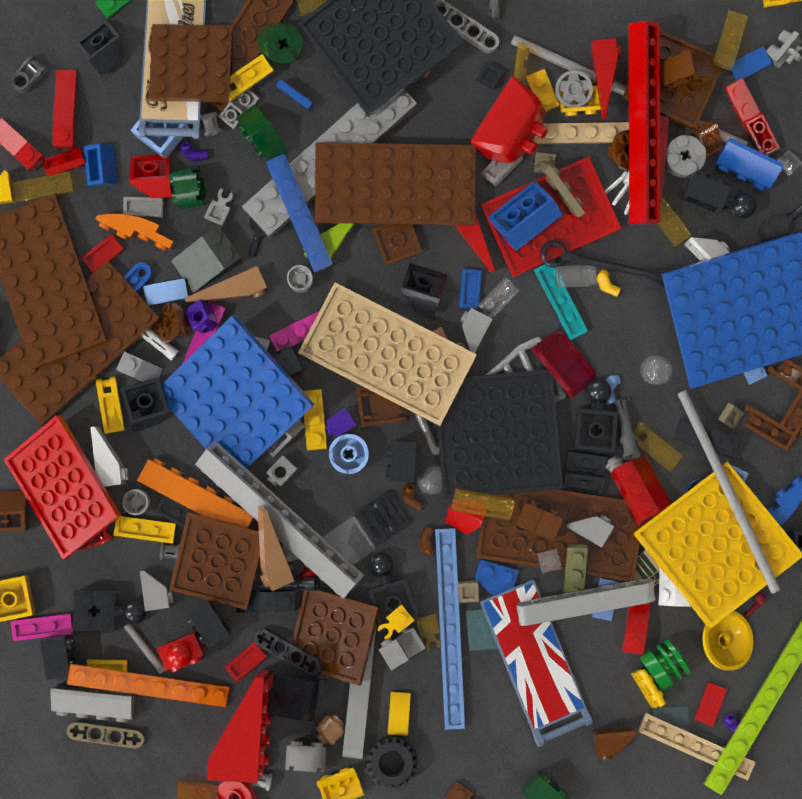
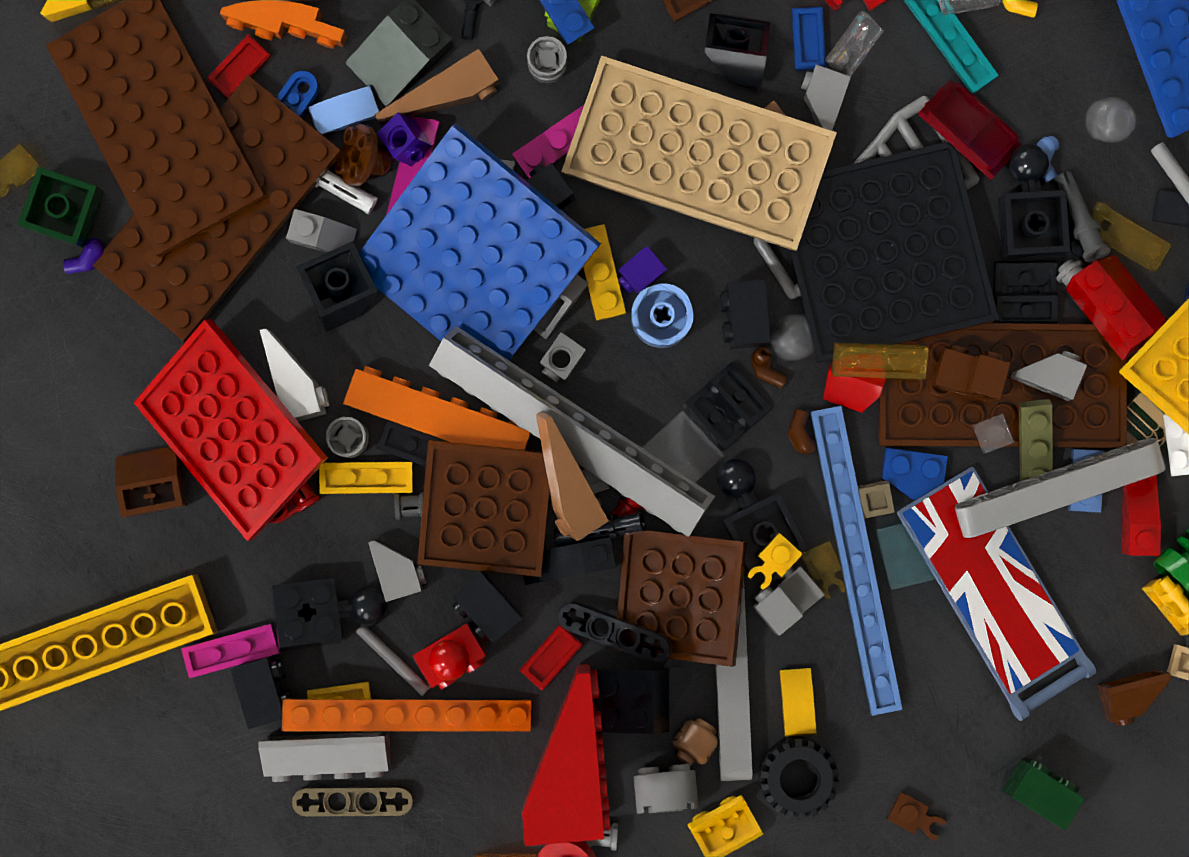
camera: 10 degrees left, 0 degrees up
yellow plate [96,376,125,434] -> none
reddish brown container [356,387,409,427] -> none

